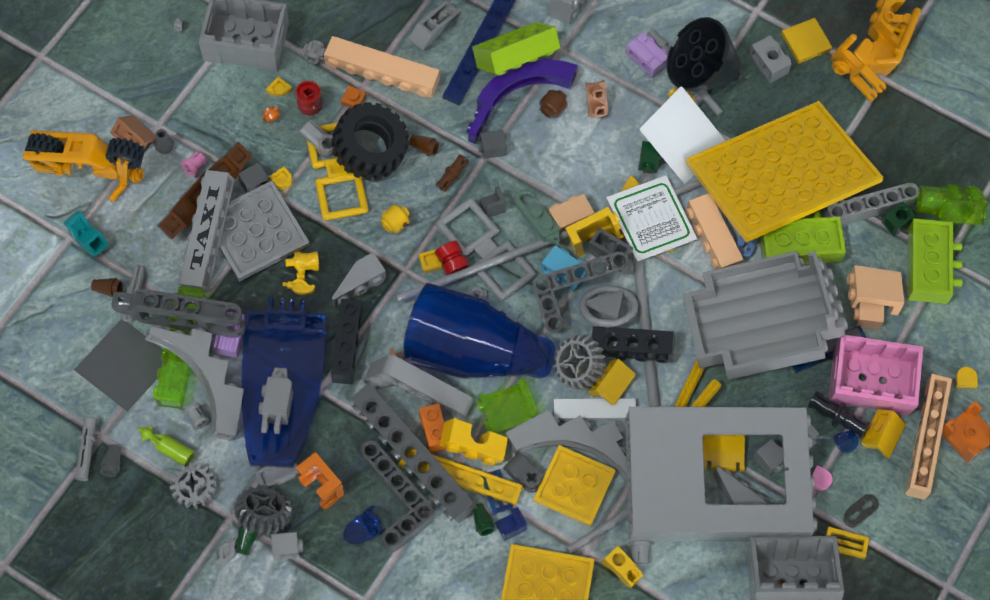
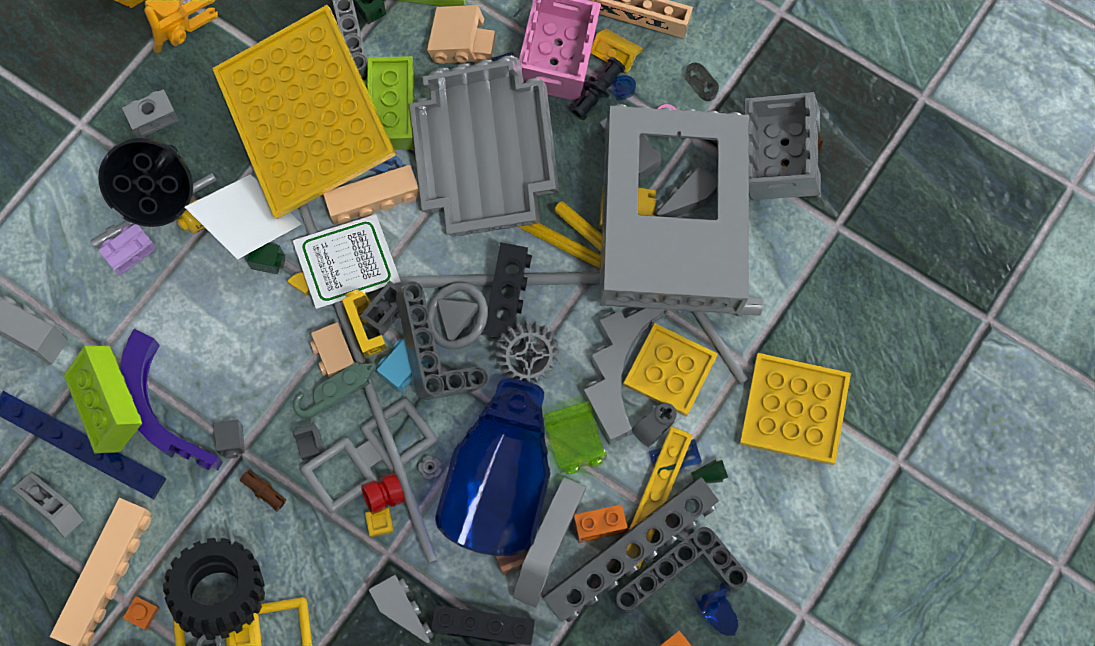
camera: 85 degrees left, 5 degrees up
yellow head [380,204,410,234] -> none
reddish brown cone [409,134,439,156] -> none
yellow arch [440,418,508,466] -> none
clear blue panel [495,506,527,541] -> none
reddish brown head [539,90,568,118] -> none
white tile [553,398,636,421] -> none
nougat hips [585,80,608,118] -> none
yellow panel [588,359,636,405] -> none
yellow leg [602,546,643,588] -> none
yellow tile [781,18,833,64] -> none
yellow tile [826,527,870,559] -> none

